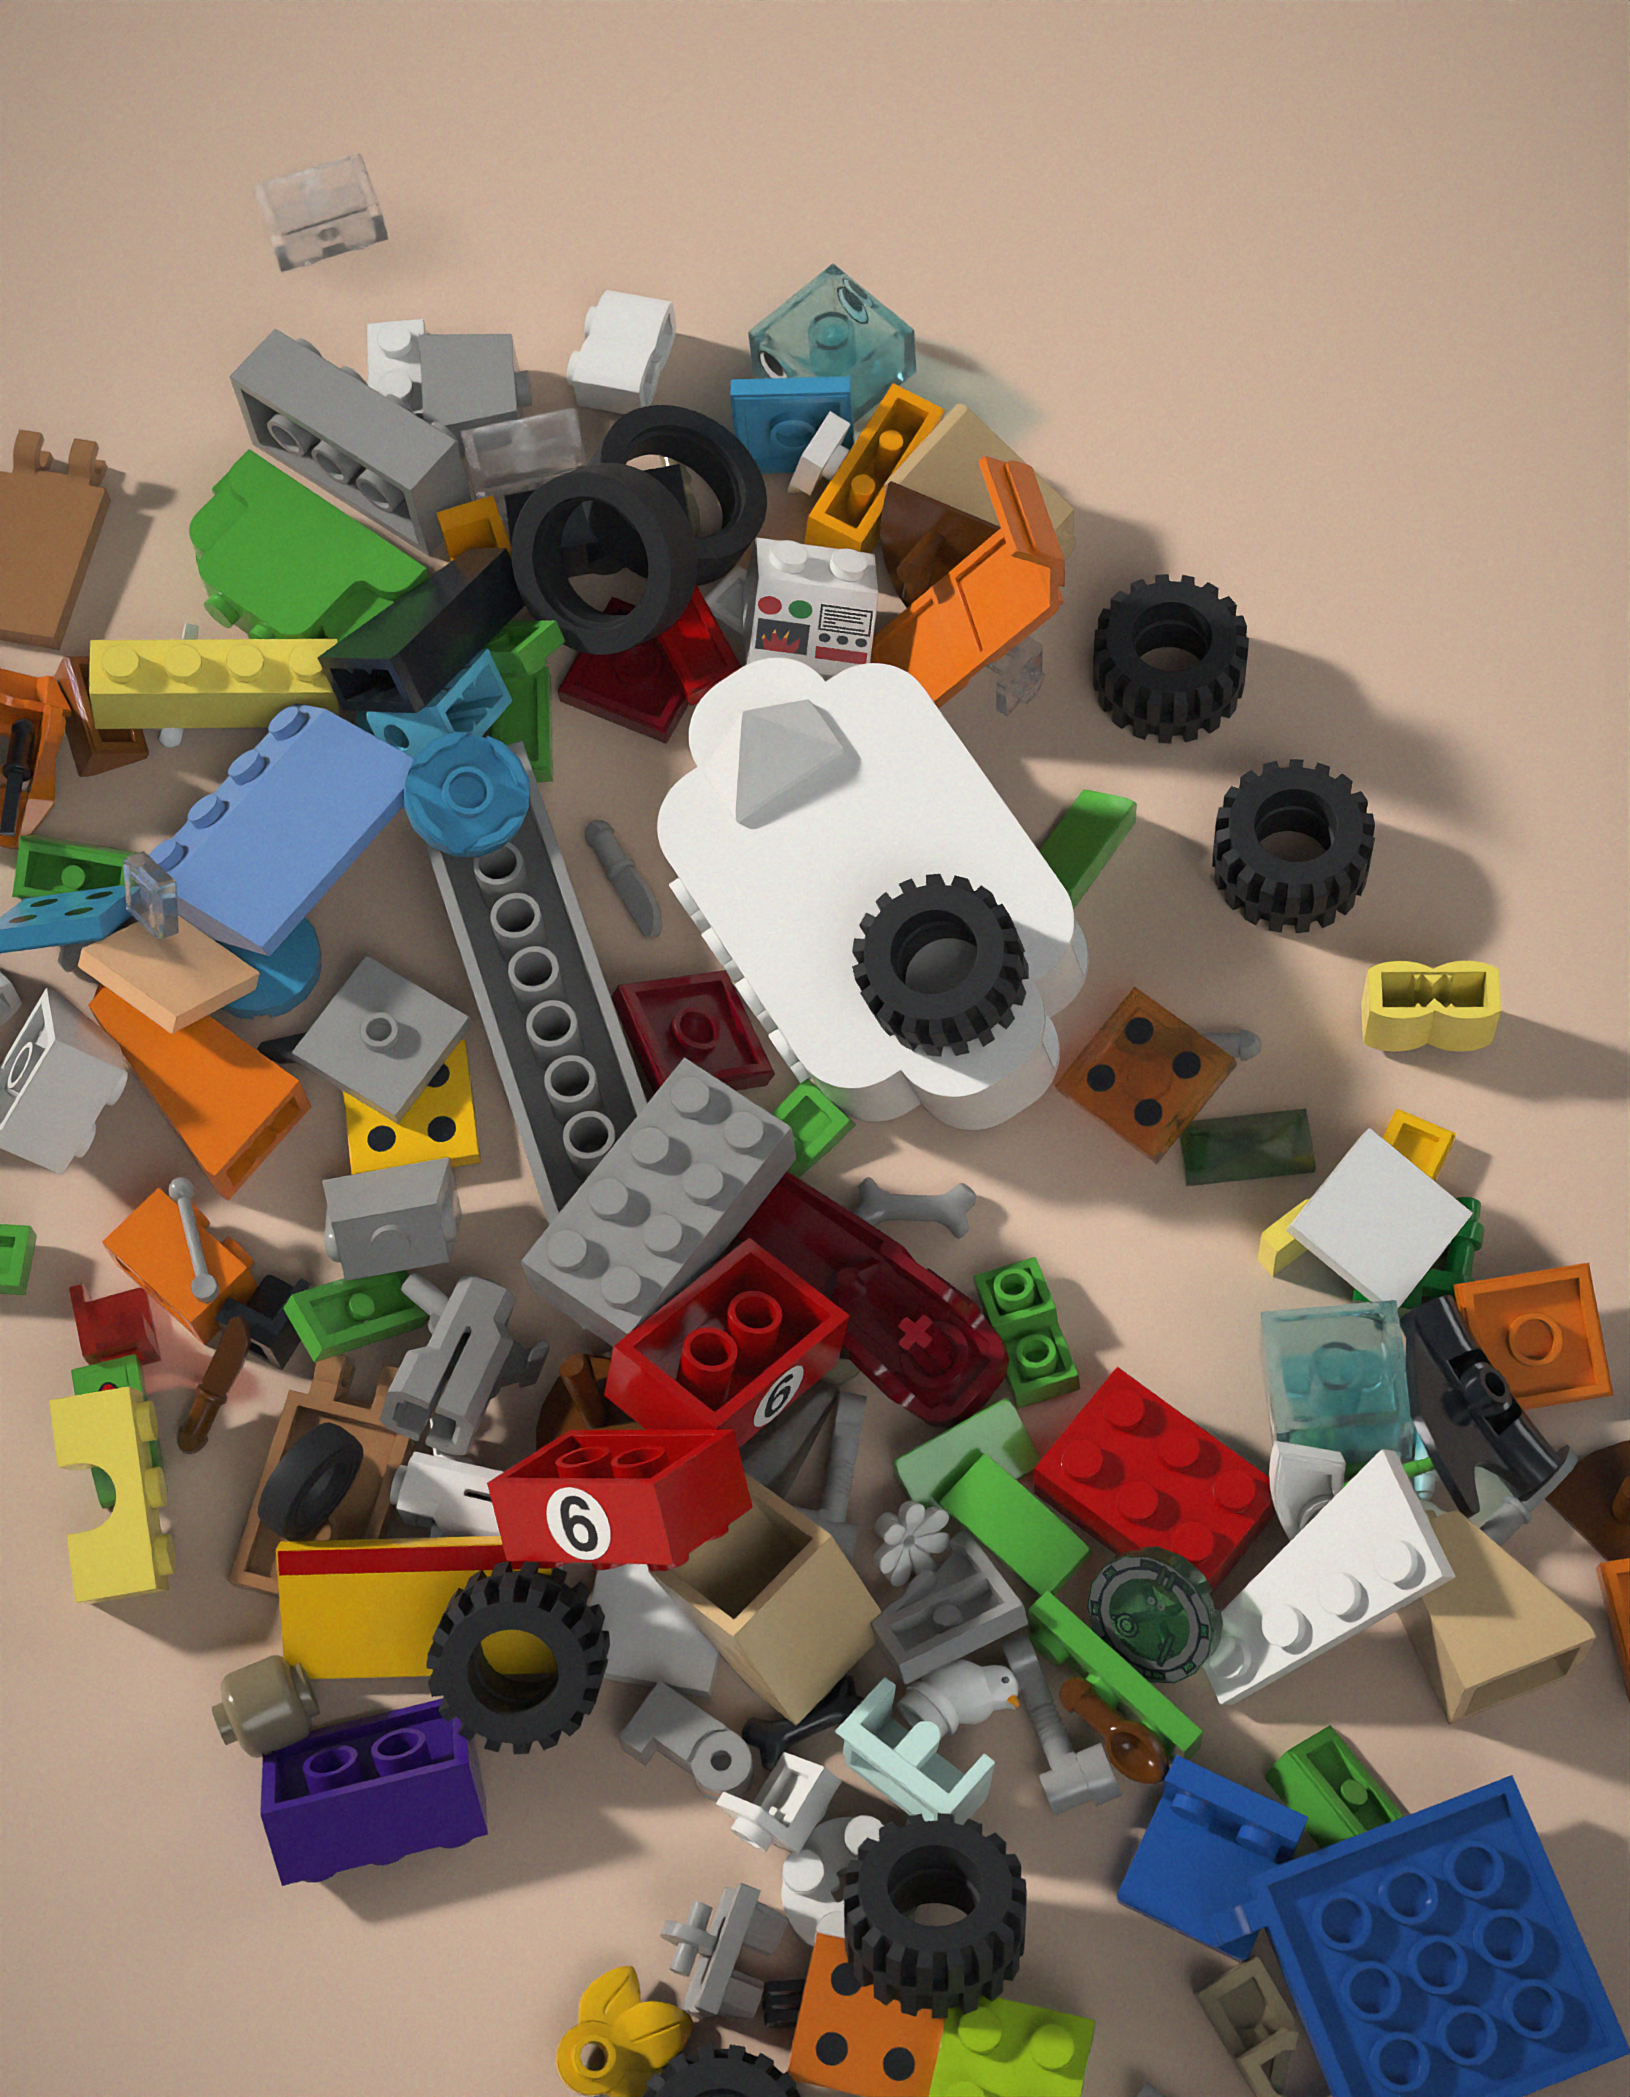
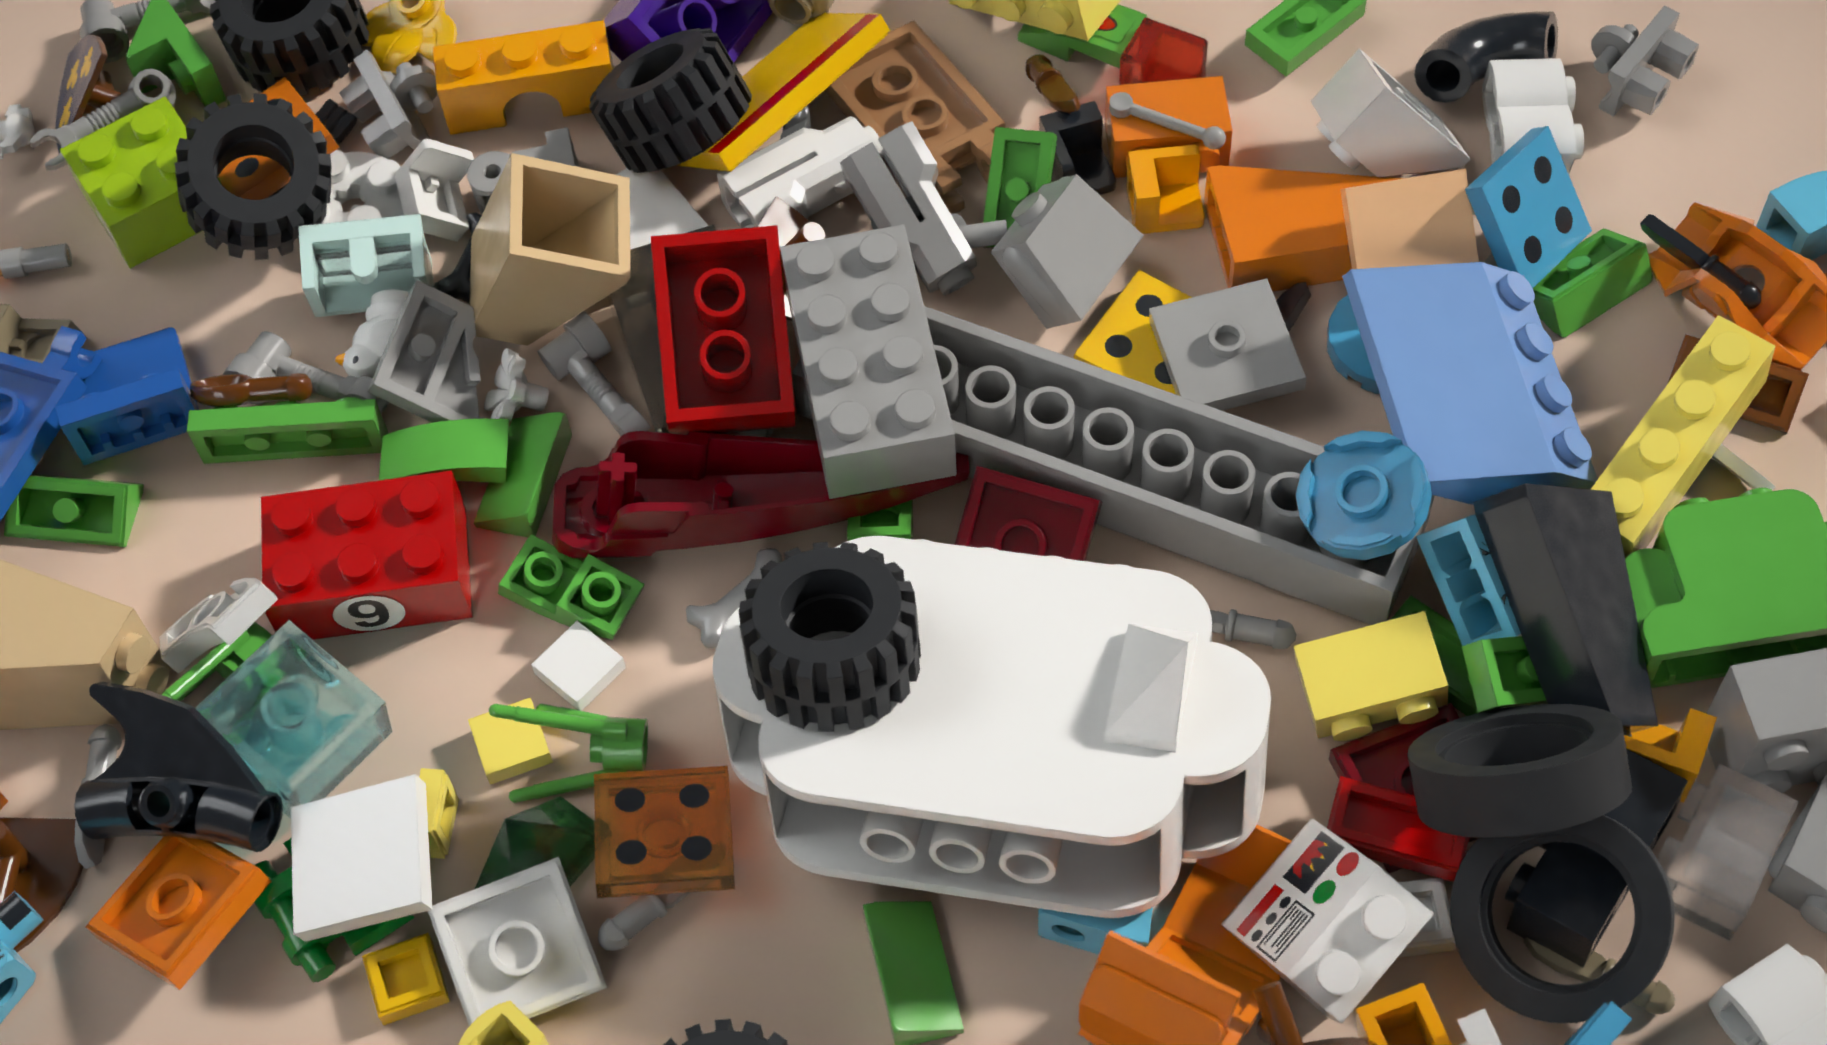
camera: 130 degrees right, 5 degrees down
clear tile [123,851,179,940] -> none
black tyre [258,1422,363,1541] -> none
red brick [487,1429,753,1572] -> none
tile [1087,1547,1223,1683] -> none
white wing [1201,1449,1456,1705] -> none
none -> white tile [428,857,607,1026]
none -> light orange arch [433,20,614,135]
none -> light yellow tile [468,697,553,785]
none -> bright green plant [489,704,648,803]
none -> white tile [531,620,626,711]
none -> light orange panel [1126,145,1205,234]
none -> light yellow brick [1294,611,1448,741]

